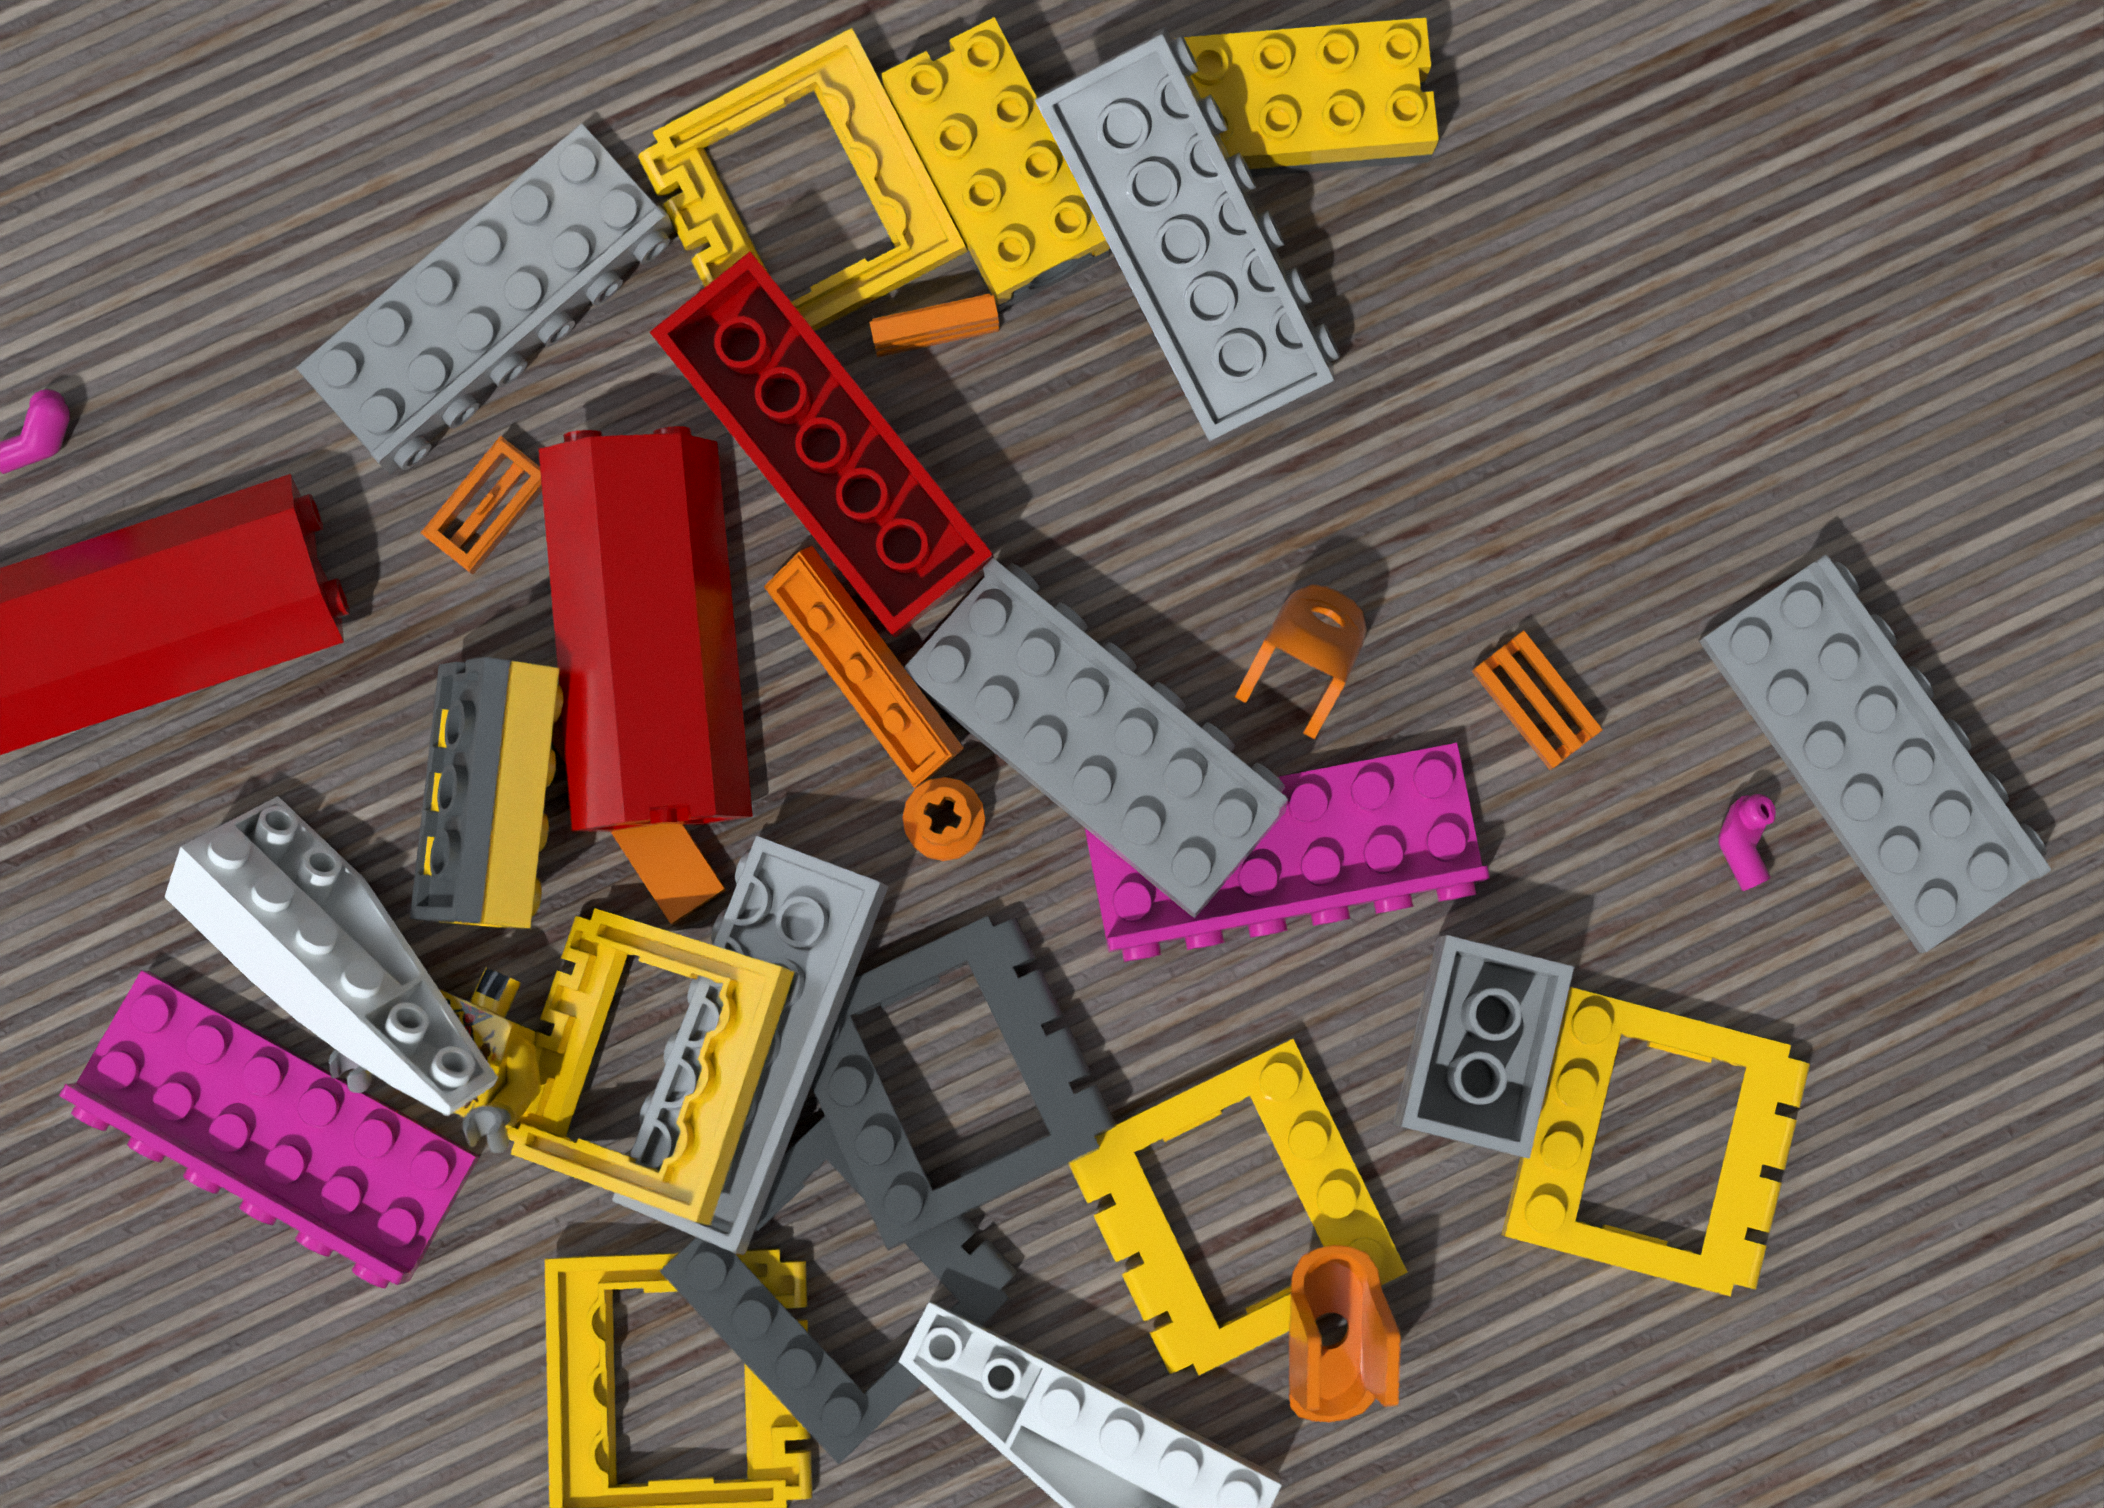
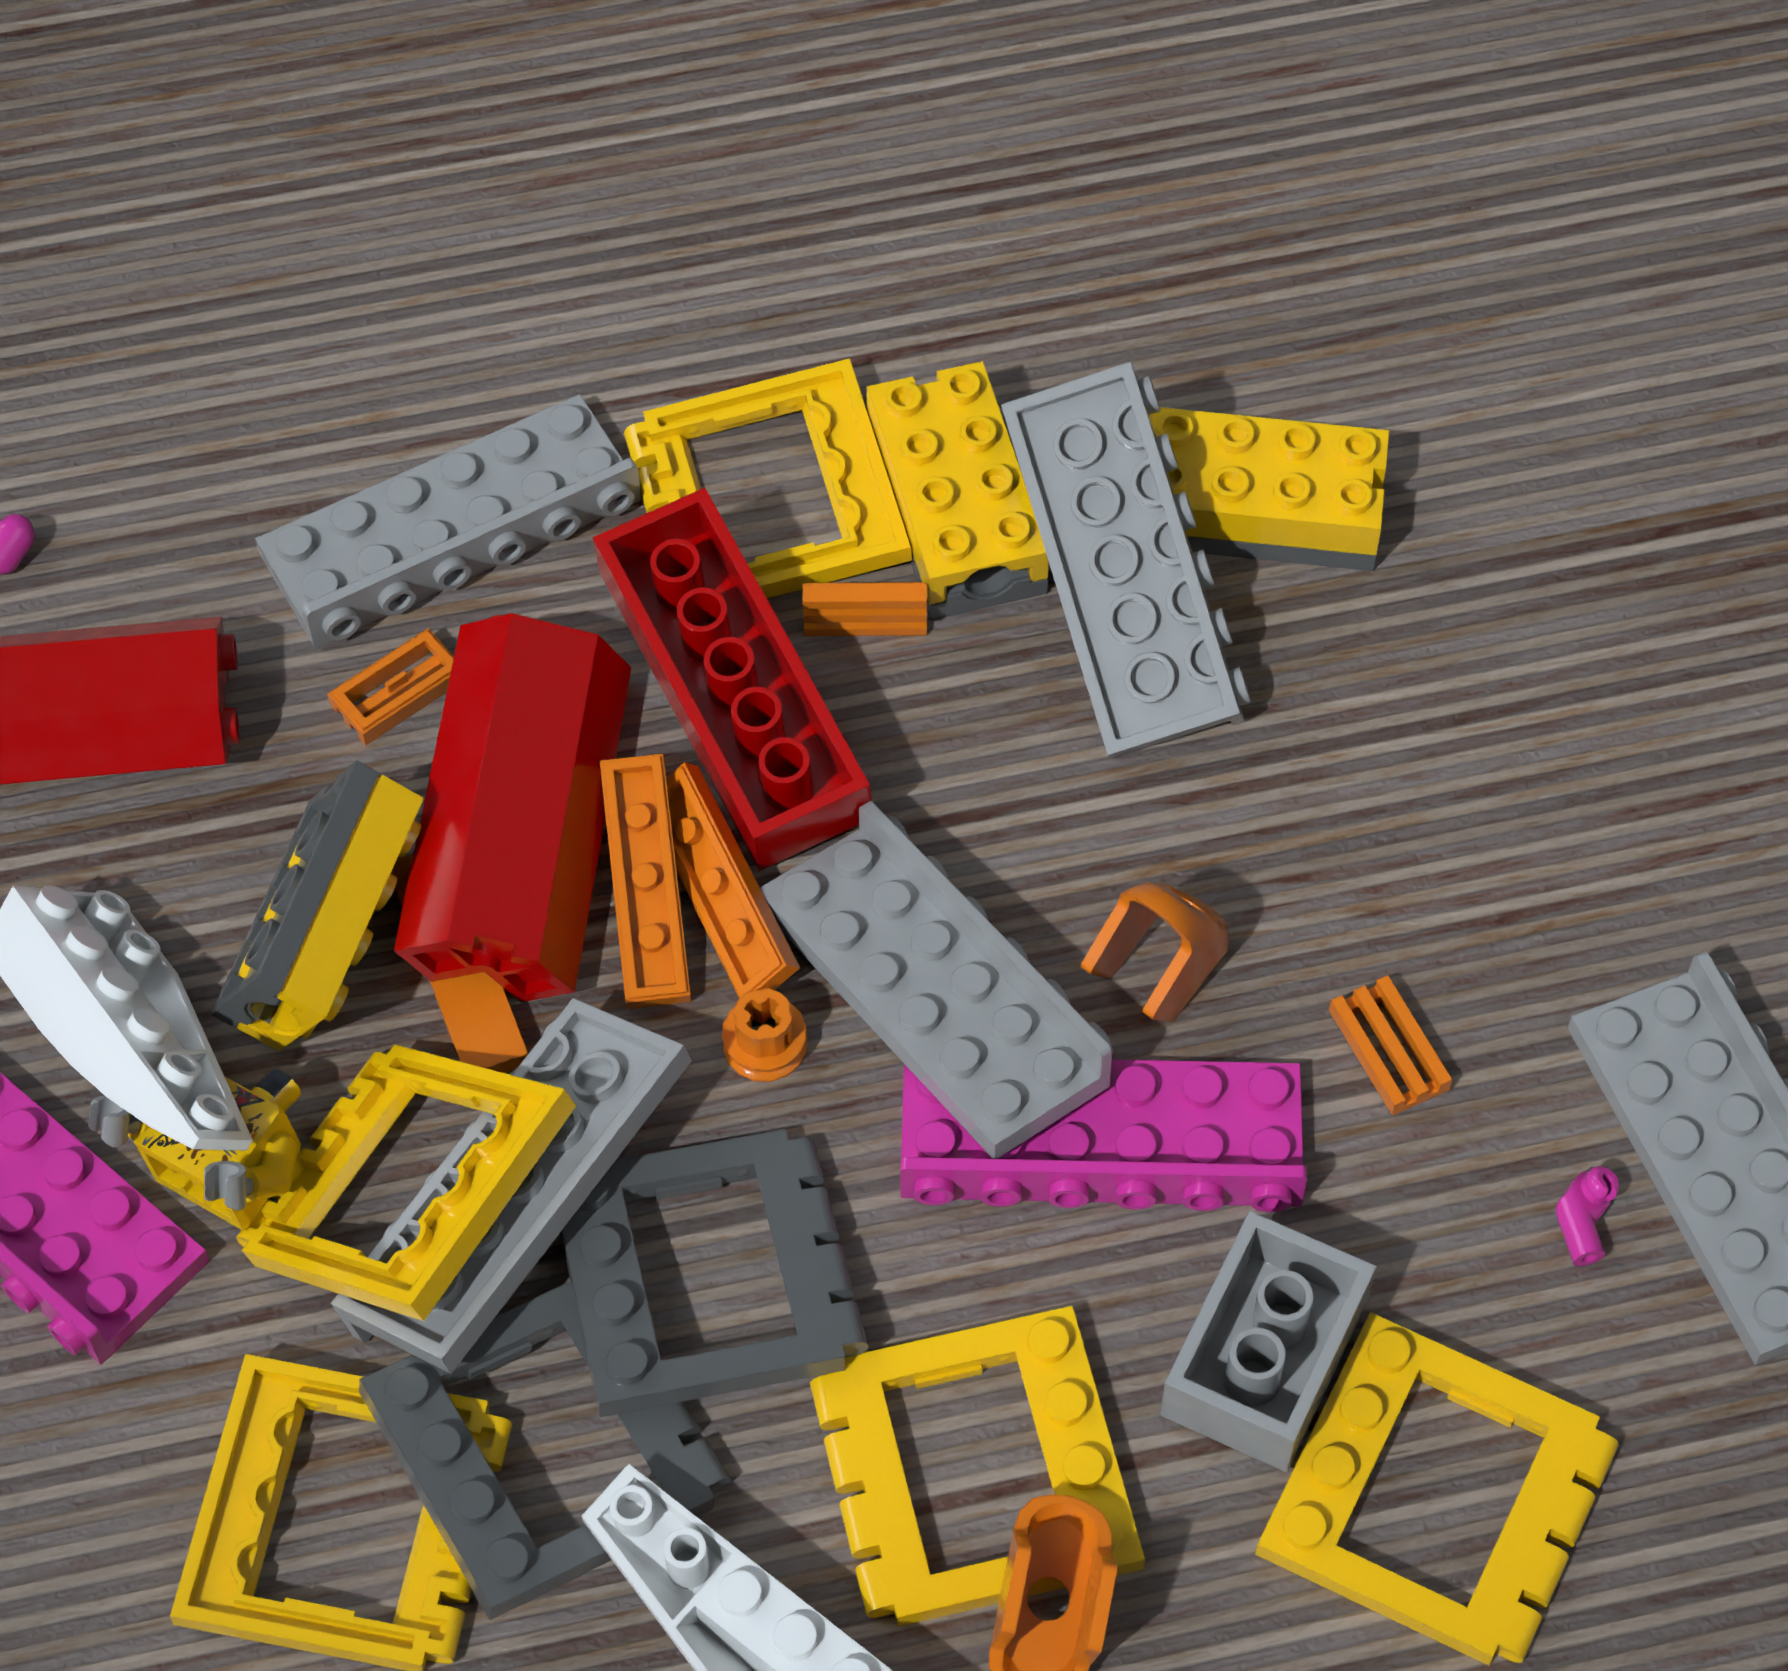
camera: 15 degrees right, 25 degrees down
none -> orange tile [600,754,691,1009]

